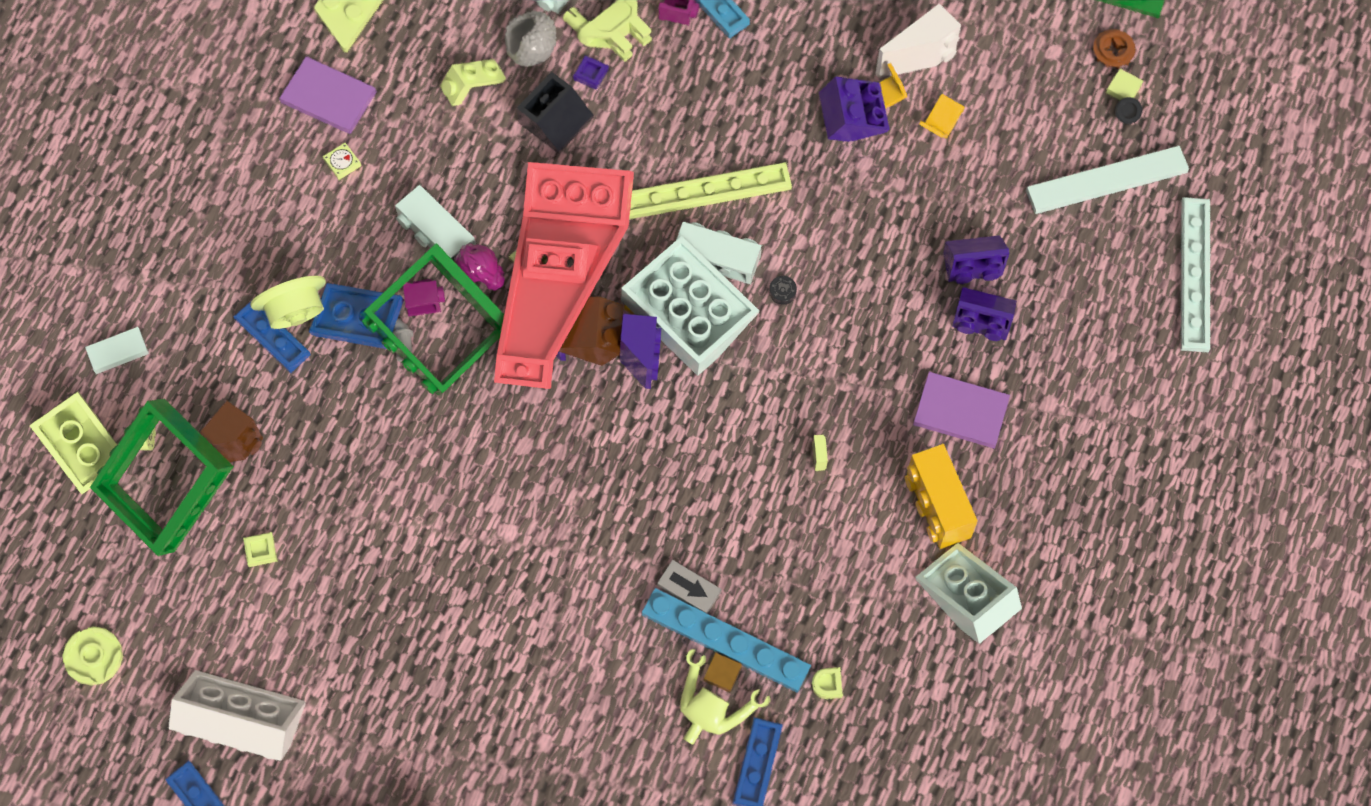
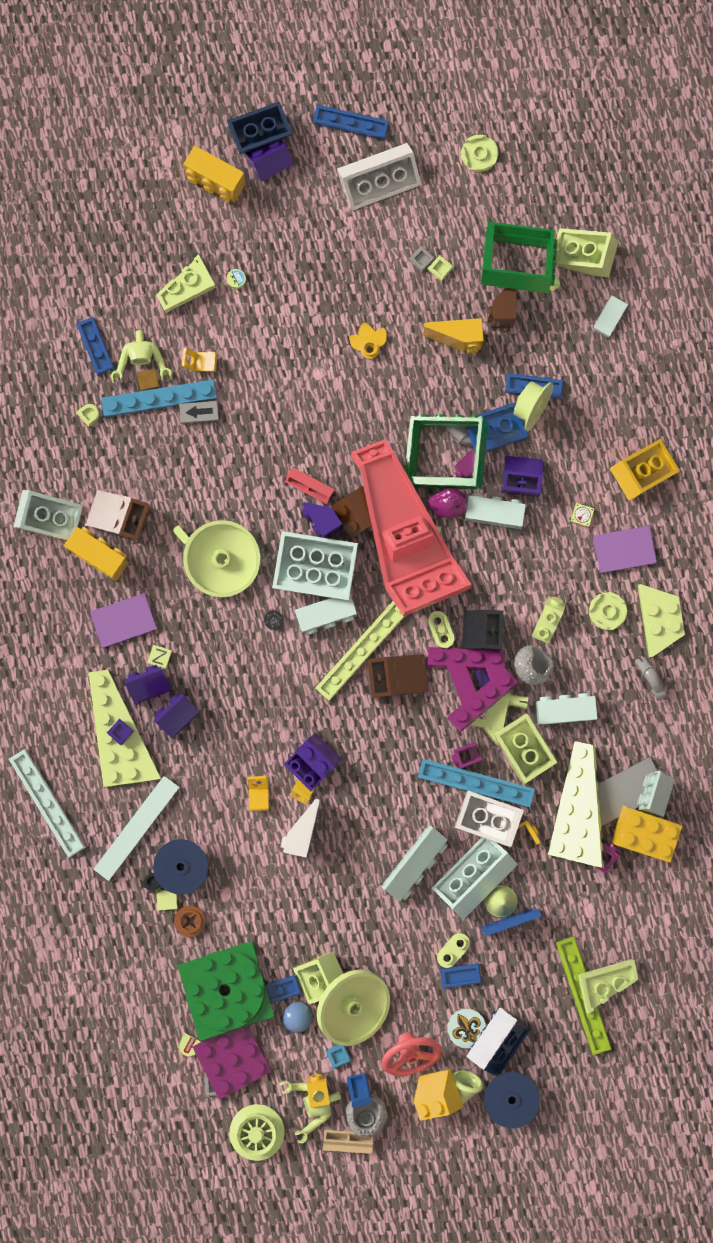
camera: 140 degrees right, 15 degrees up
none -> slope [85,490,152,543]
none -> yellowish green wing [89,670,161,787]
none -> dark purple tile [107,718,135,746]
none -> yellowish green tile [148,645,172,669]
none -> dark blue piece [153,839,208,894]
none -> yellowish green wing [157,254,216,313]
none -> yellow bracket [182,348,218,372]
none -> yellowish green dish [183,520,260,597]
none -> tile [227,269,246,289]
none -> coral piece [285,467,335,504]
none -> yellow plate [349,322,387,359]
none -> reddish brown slope [367,654,429,699]
none -> light grey tile [409,246,435,272]
none -> yellow slope [423,318,483,354]
none -> magenta plate [427,647,518,733]
none -> yellowish green plate [428,611,454,648]
none -> dark purple slope [501,456,543,497]
none -> yellowish green tile [589,592,627,630]
none -> yellow slope [610,439,680,501]

